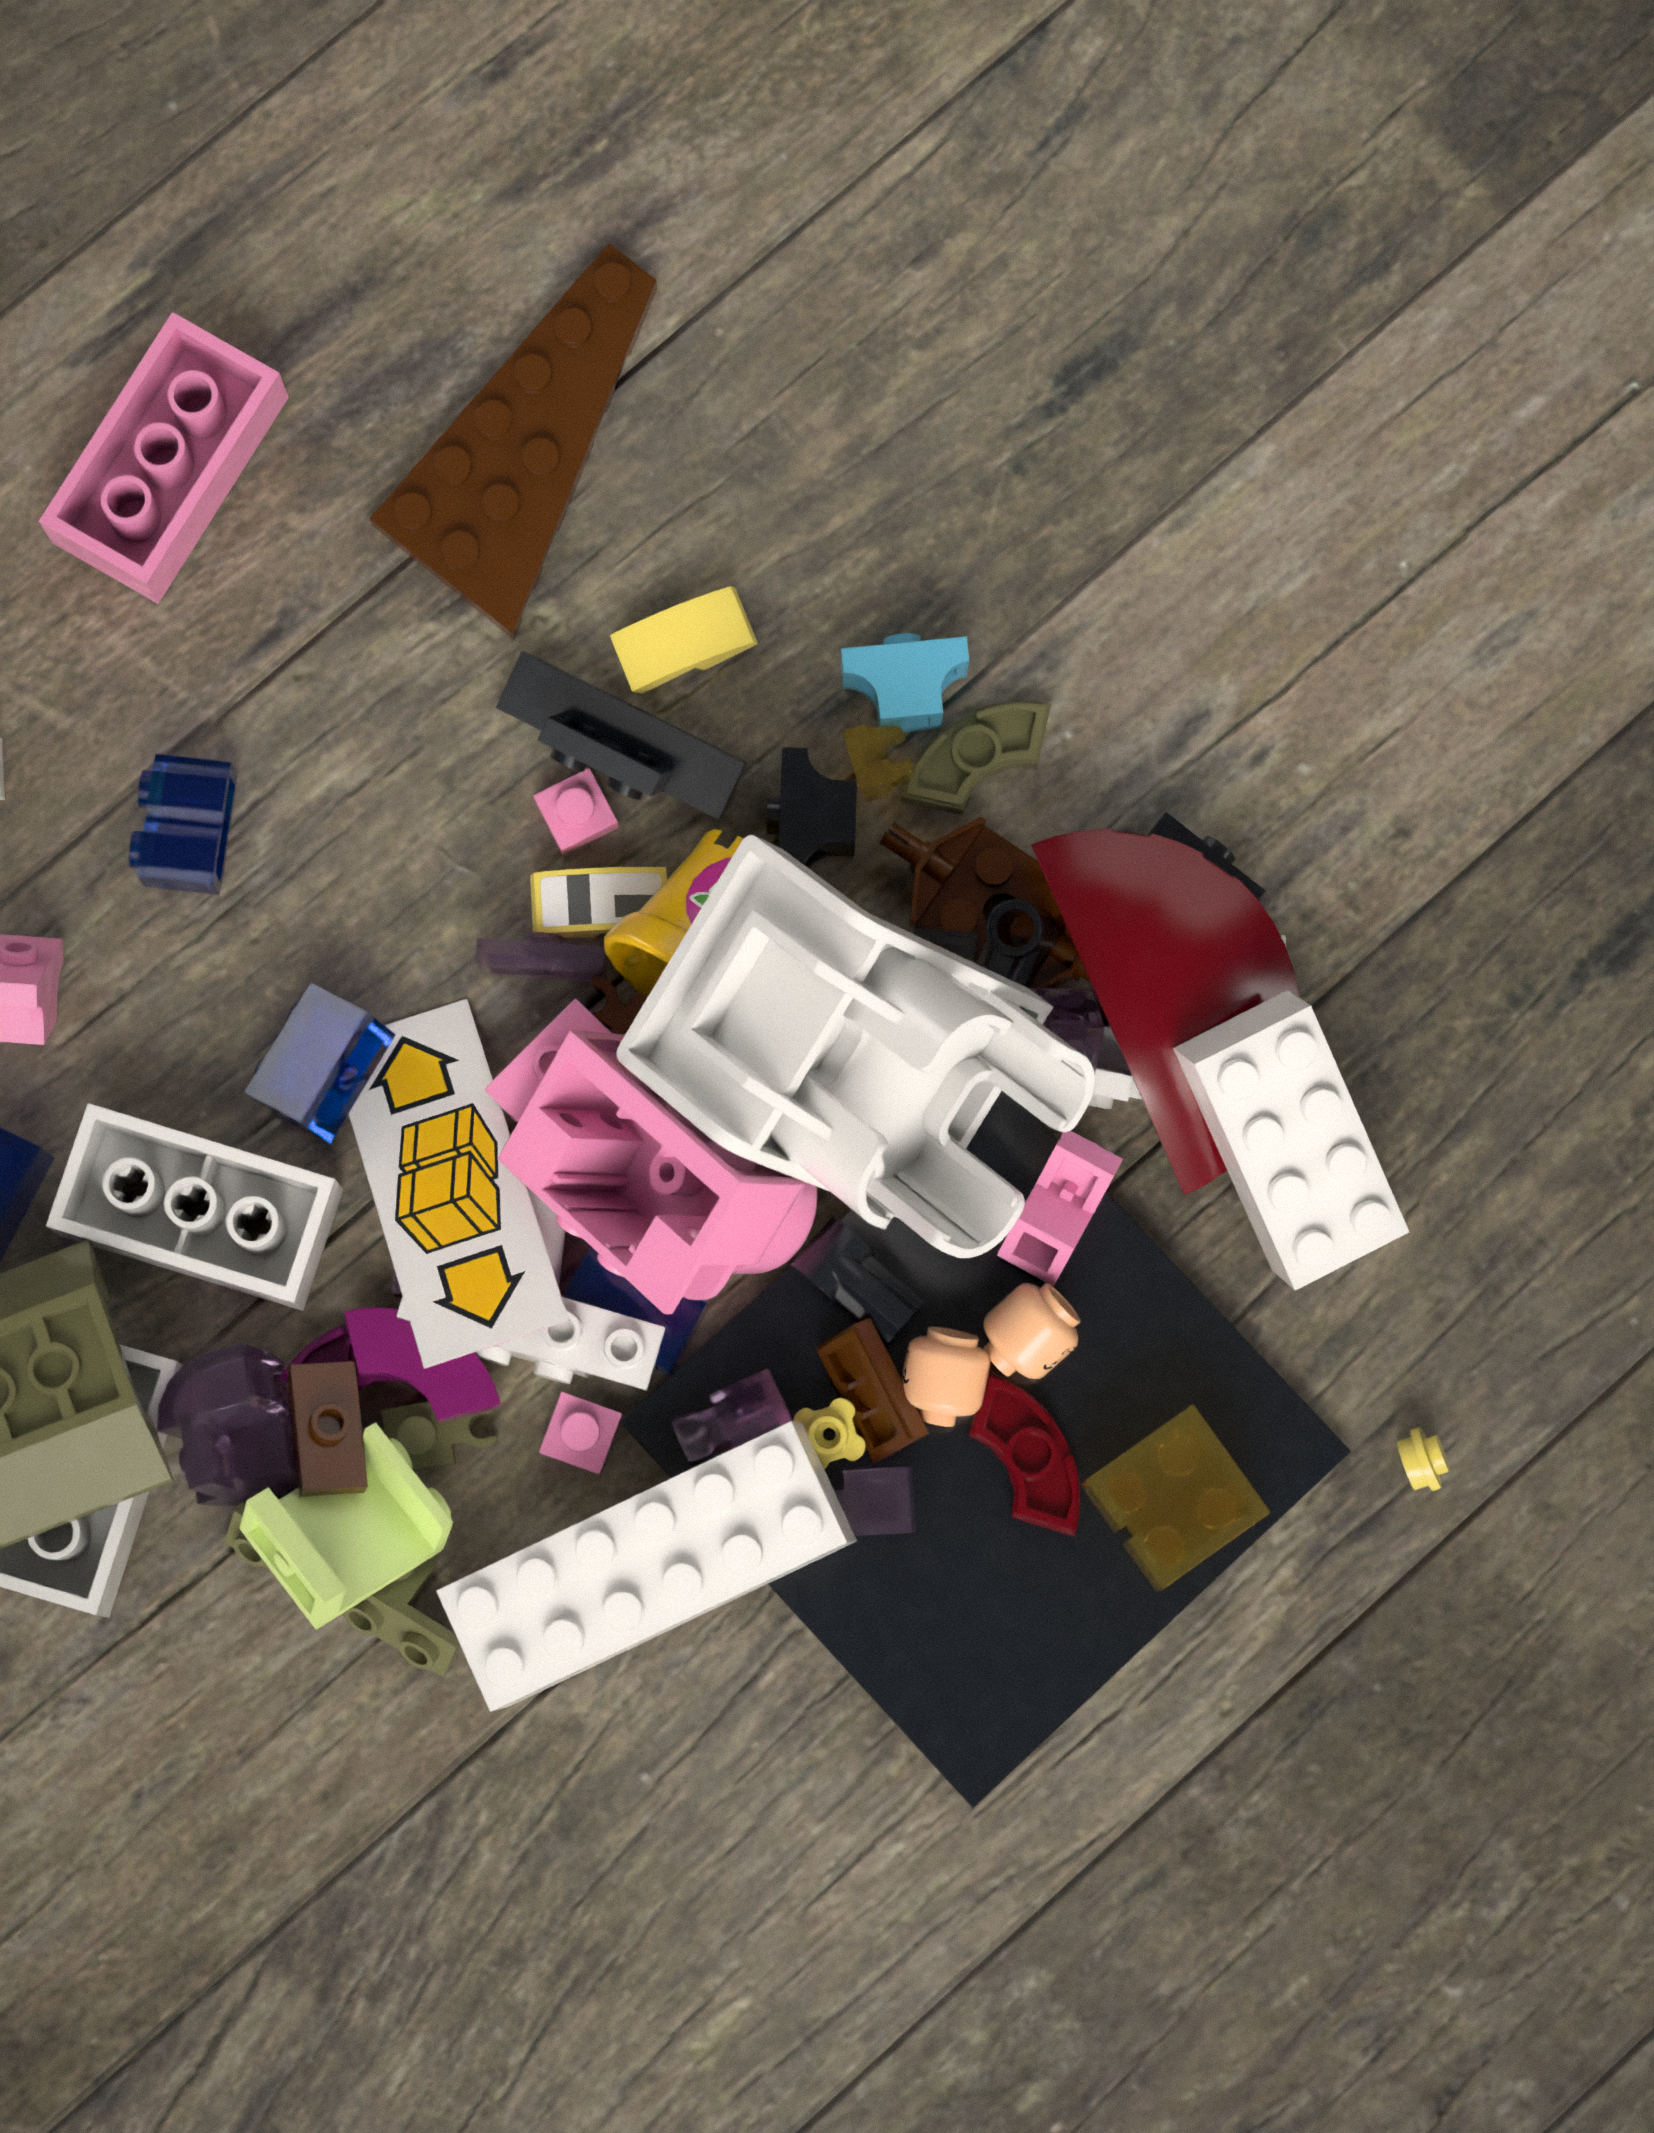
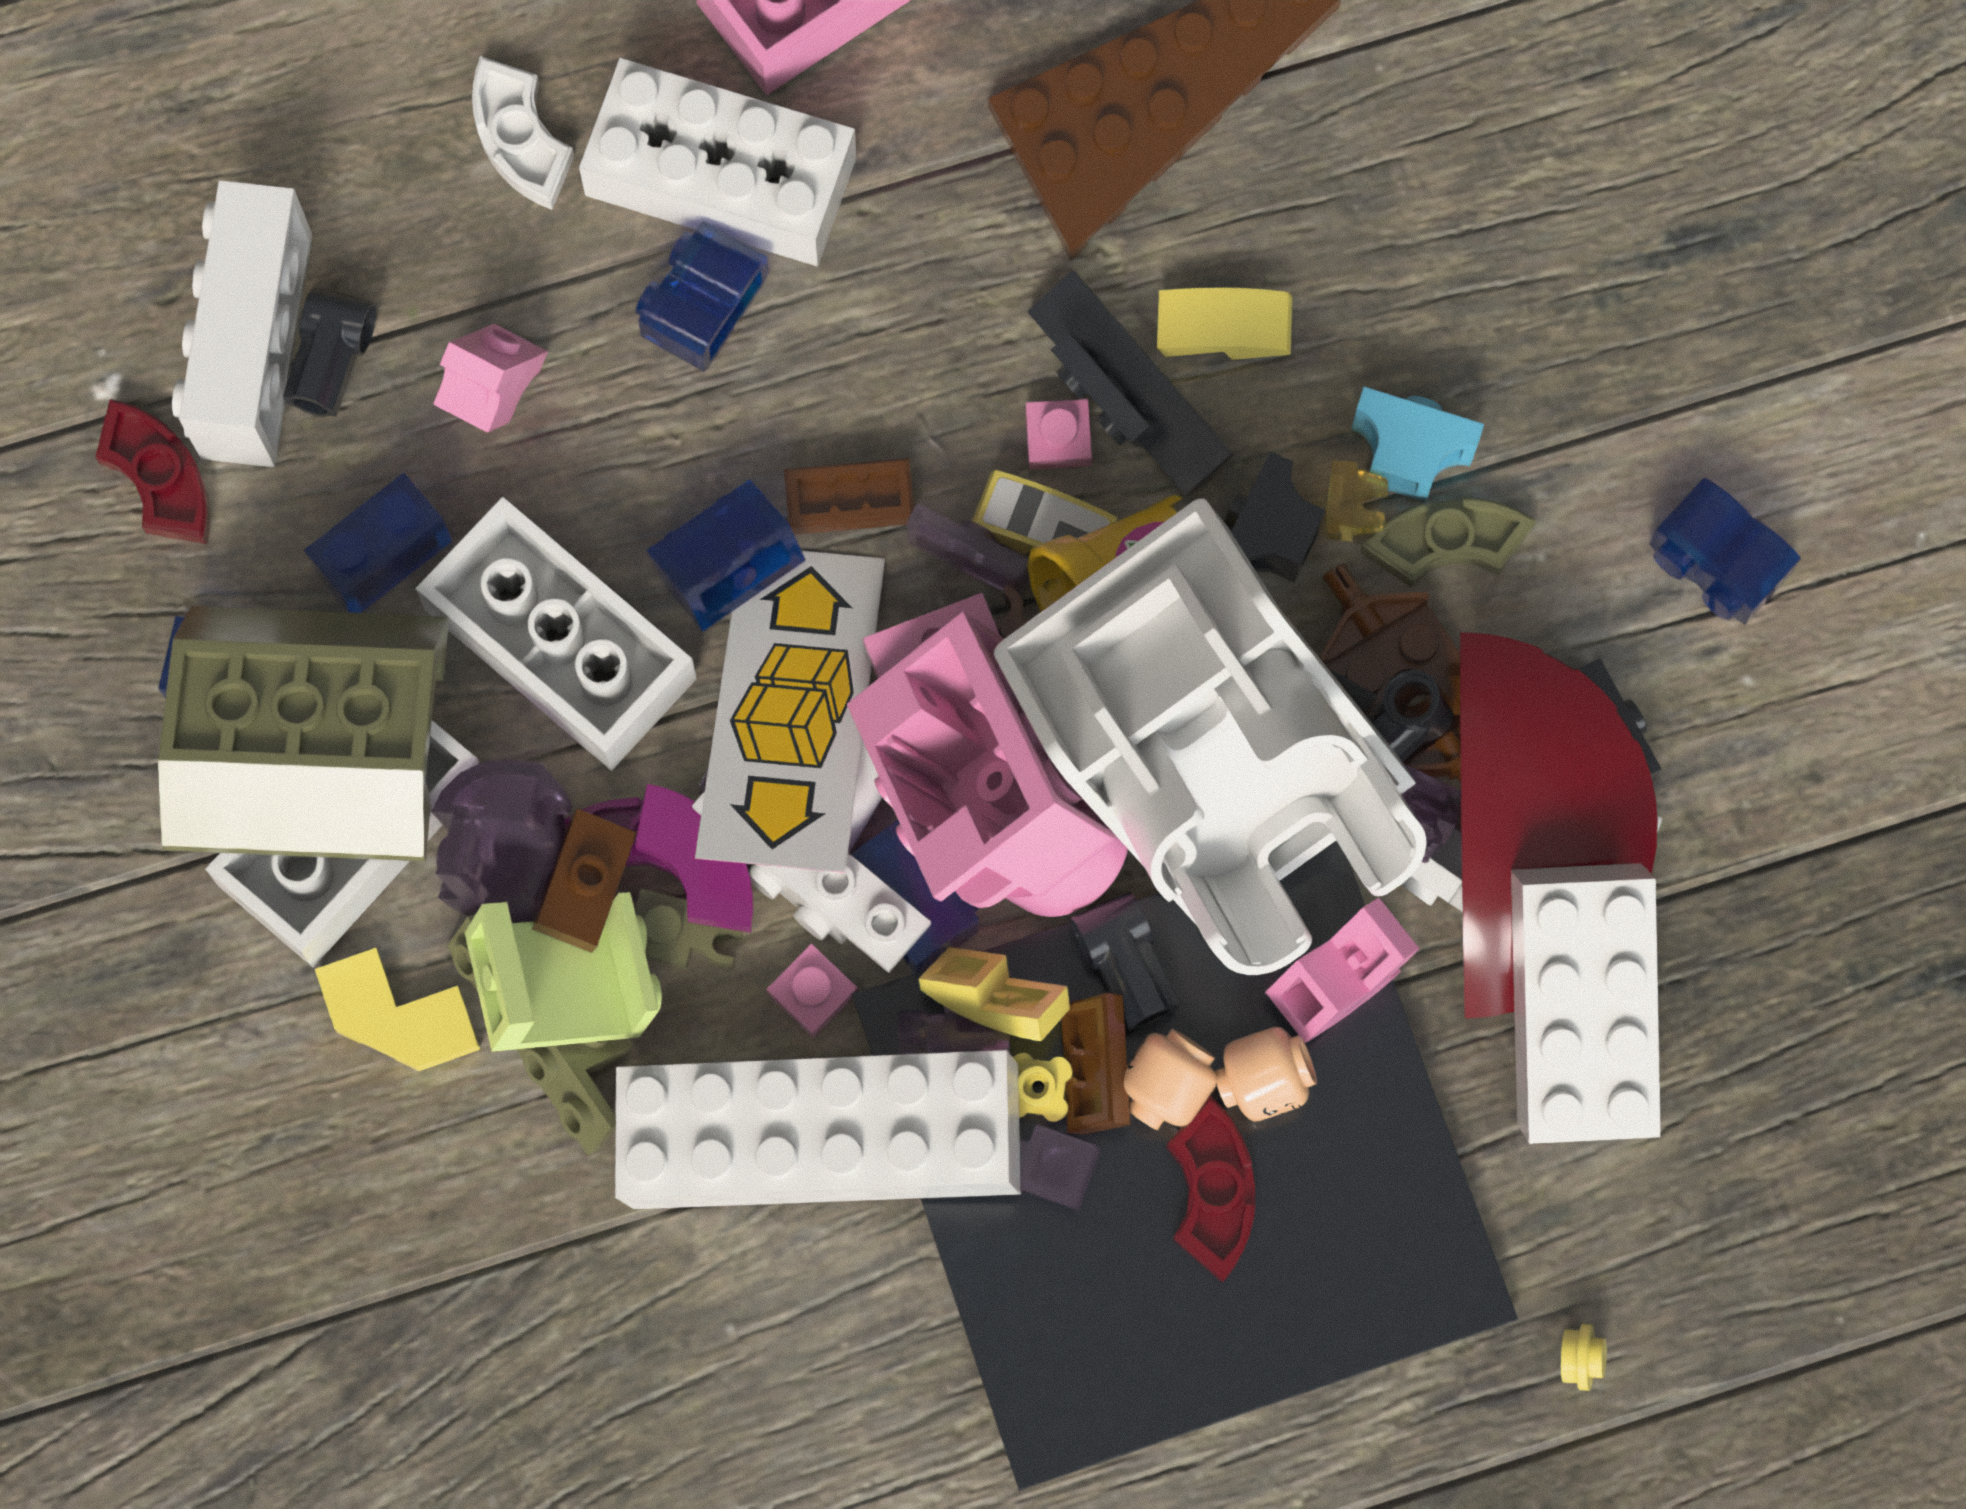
camera: 25 degrees right, 5 degrees down
clear yellow piece [1081,1404,1271,1592] -> none
none -> light yellow tile [315,948,481,1071]
none -> white brick [579,58,857,267]
none -> reddish brown plate [784,458,915,535]
none -> light yellow slope [919,947,1070,1041]
none -> clear blue brick [1649,477,1801,625]

